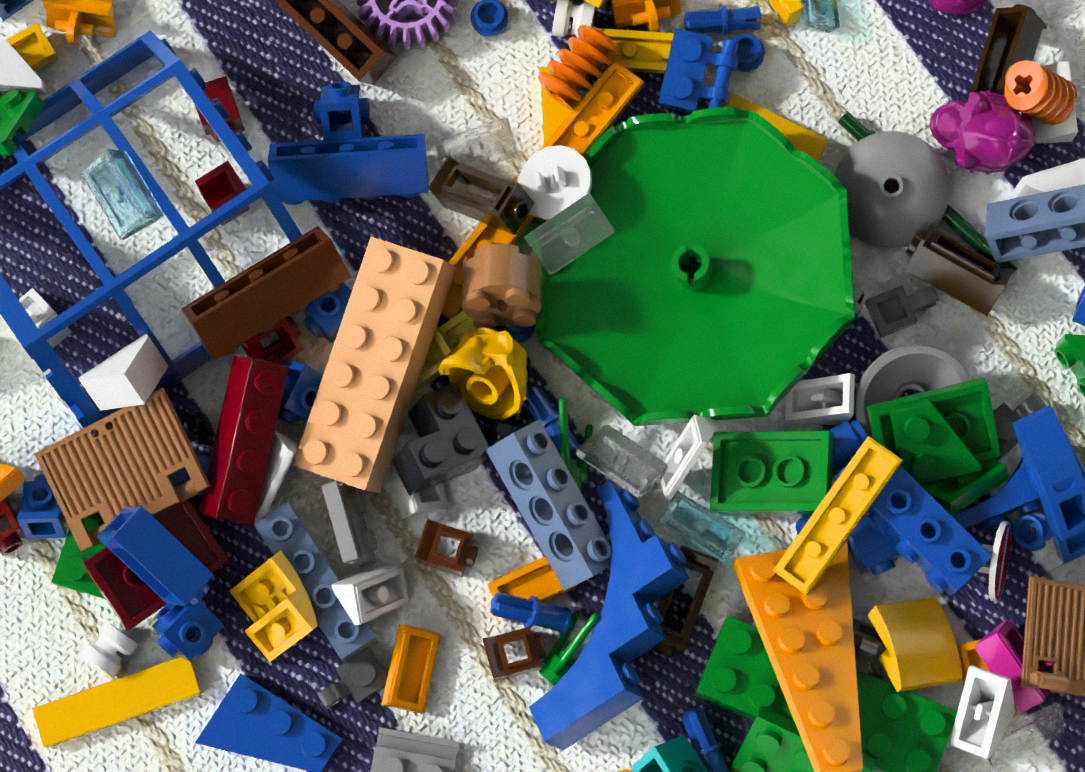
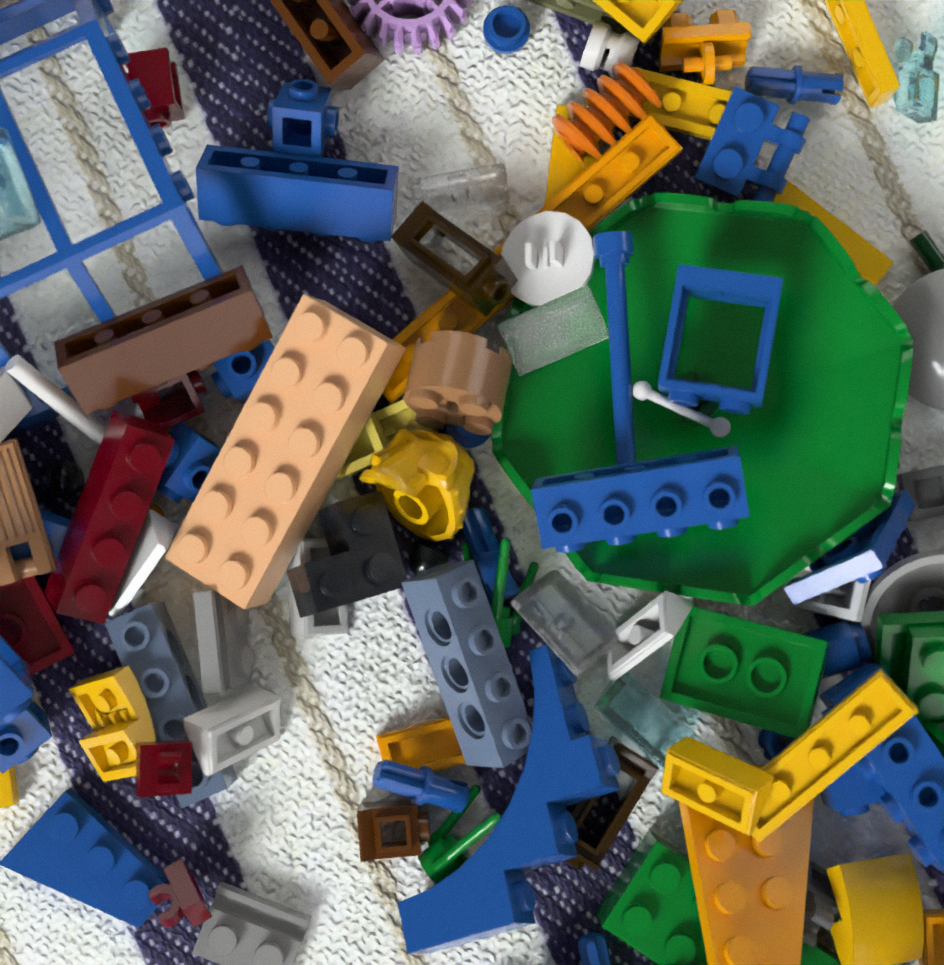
camera: 10 degrees right, 10 degrees up
dark red window [195,161,249,226] -> none
dark grey plate [317,647,388,710] -> none
light orange tile [381,625,441,714] -> none
reddish brown window [415,519,479,577] -> none
blue plate [732,34,765,72] -> none
none -> white bar [5,355,107,446]
none -> dark red tile [136,740,192,798]
none -> dark red tile [148,859,212,928]
none -> blue brick [531,445,750,553]
none -> blue piece [593,231,636,465]
none -> white hinge [632,381,731,438]
none -> blue window [657,264,783,415]
none -> yellow slope [661,737,773,836]
none -> blue wing [783,489,915,605]

